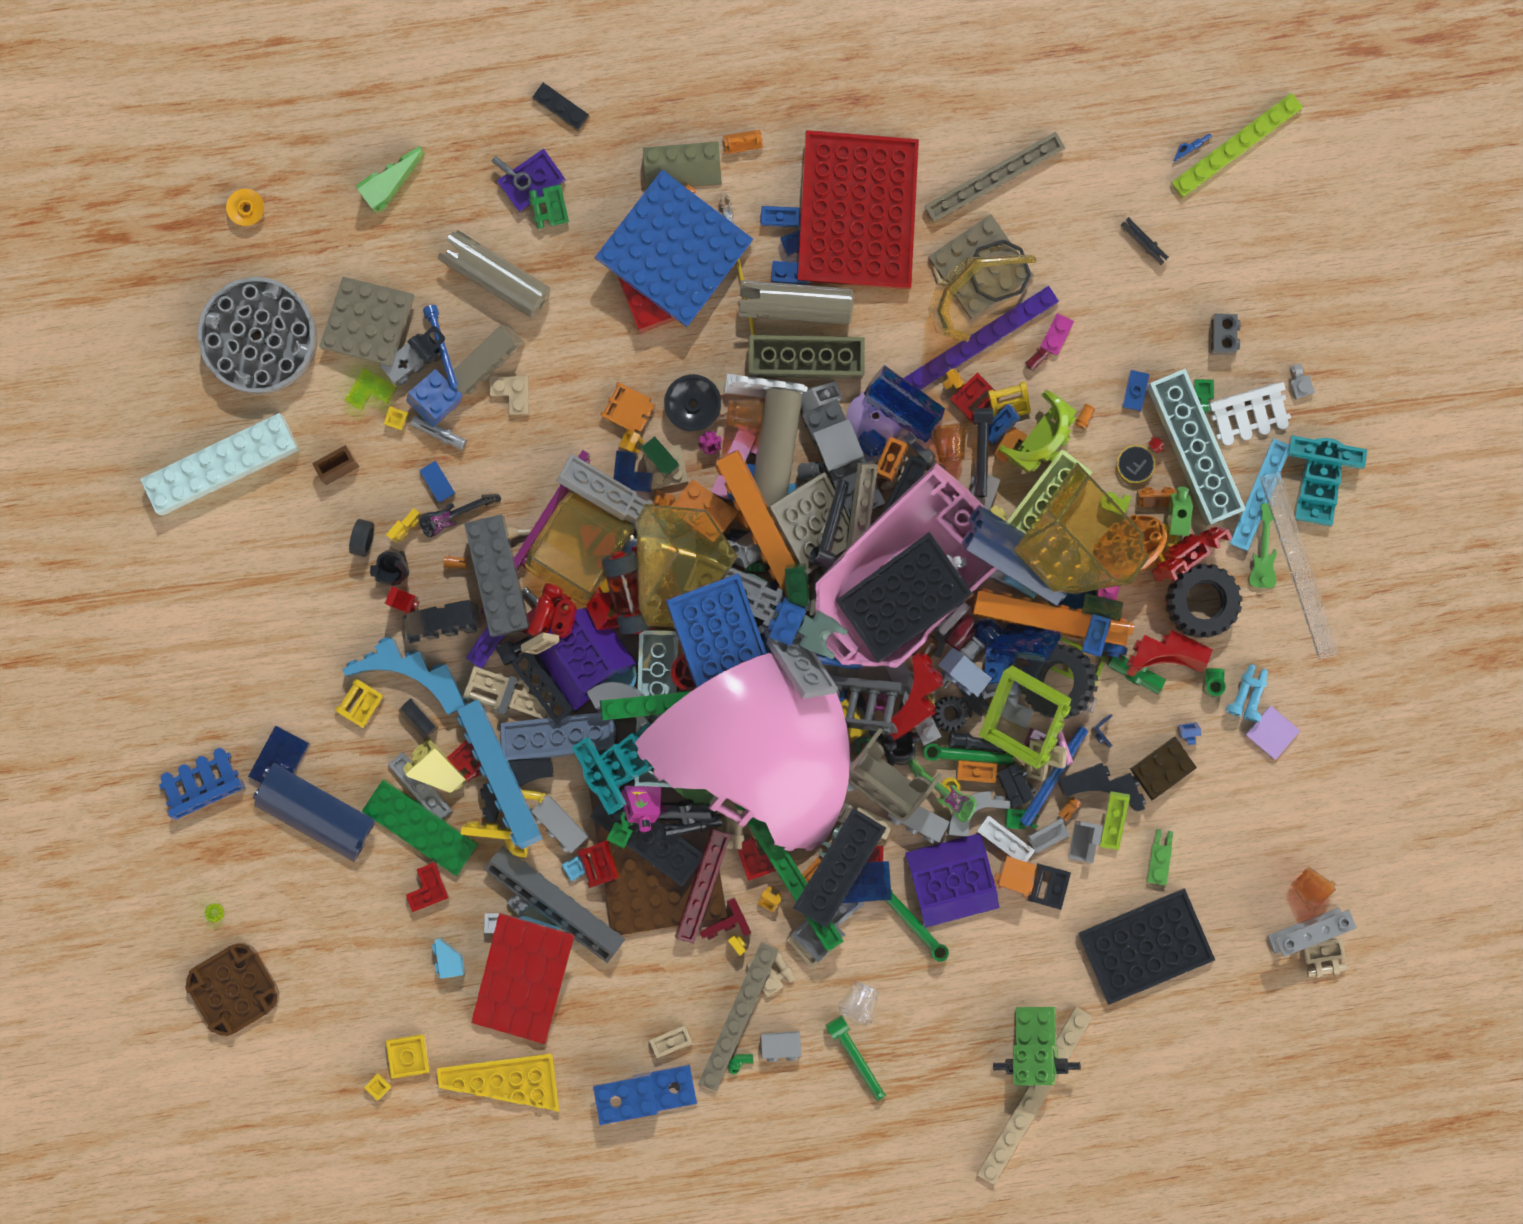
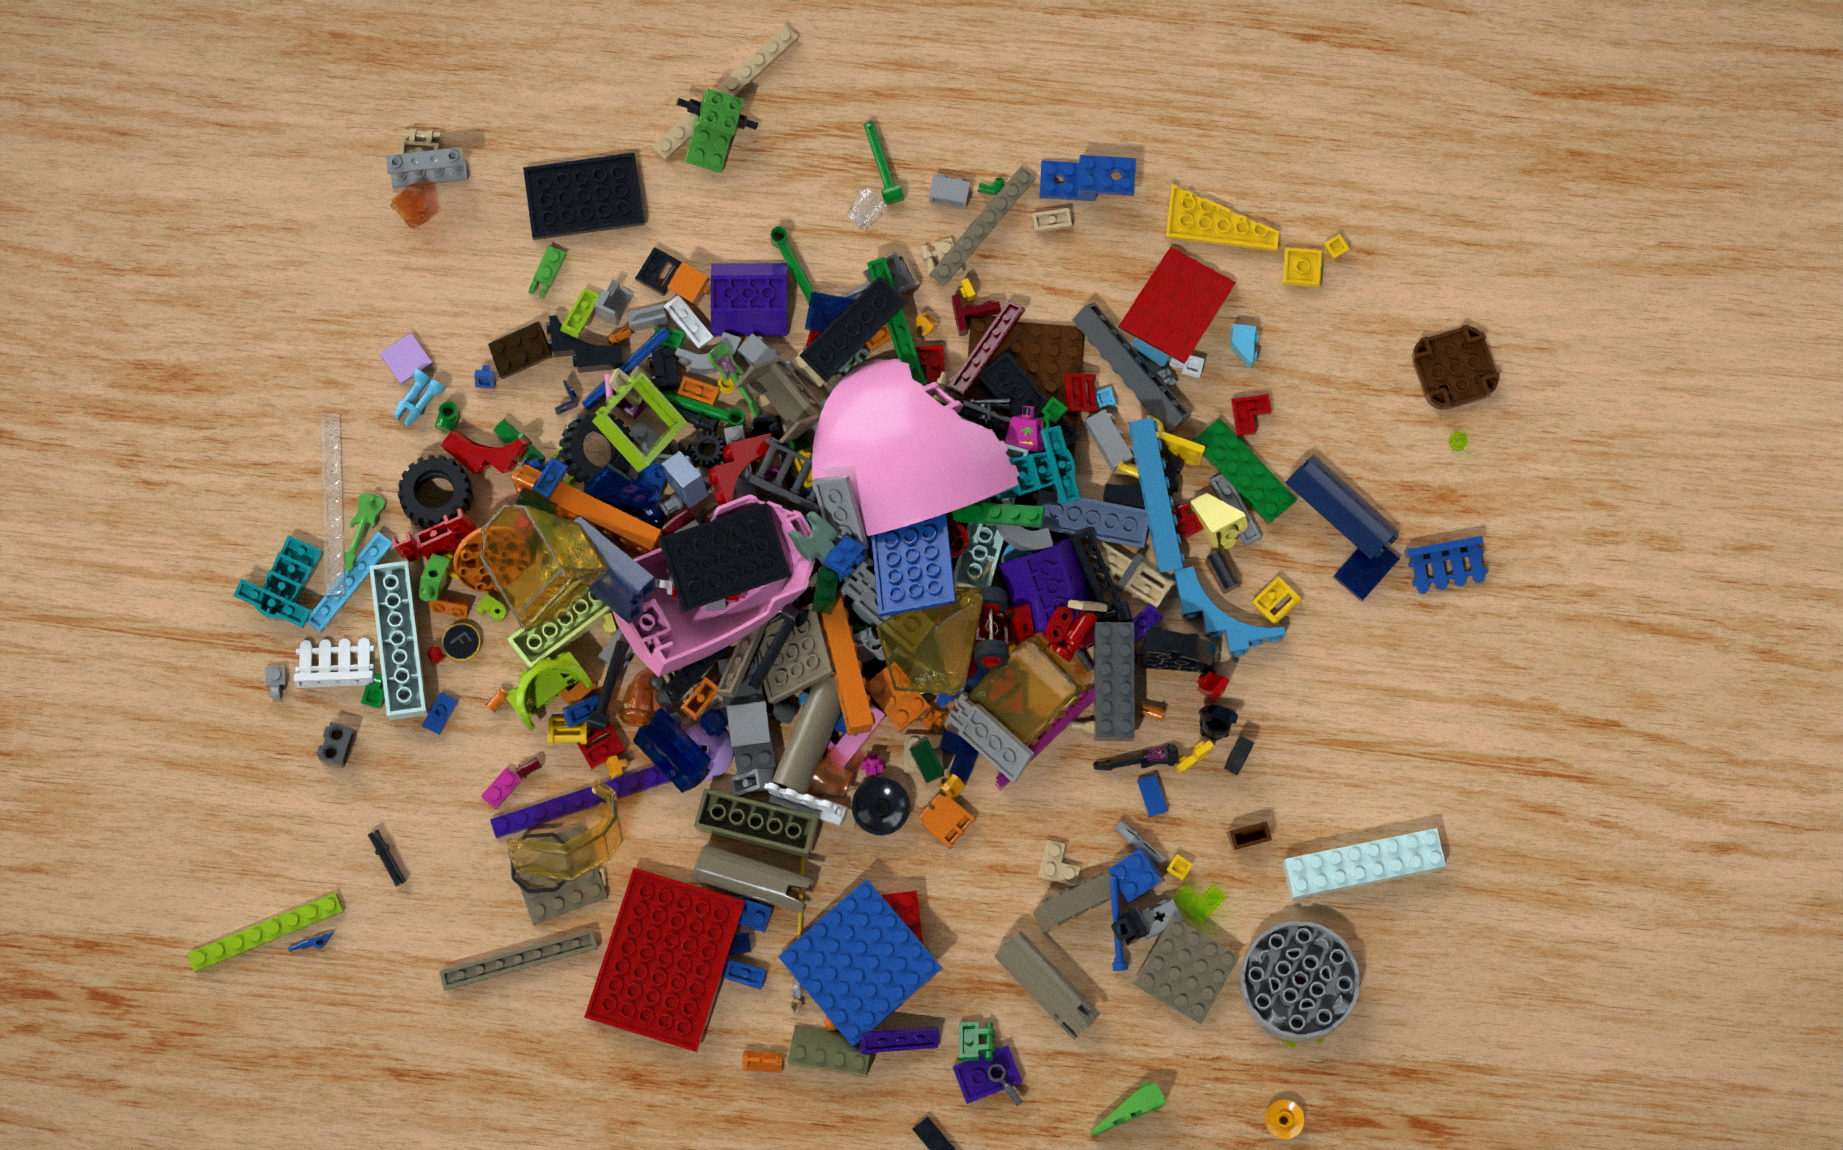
camera: 170 degrees left, 10 degrees down
none -> dark purple plate [860,1027,940,1054]

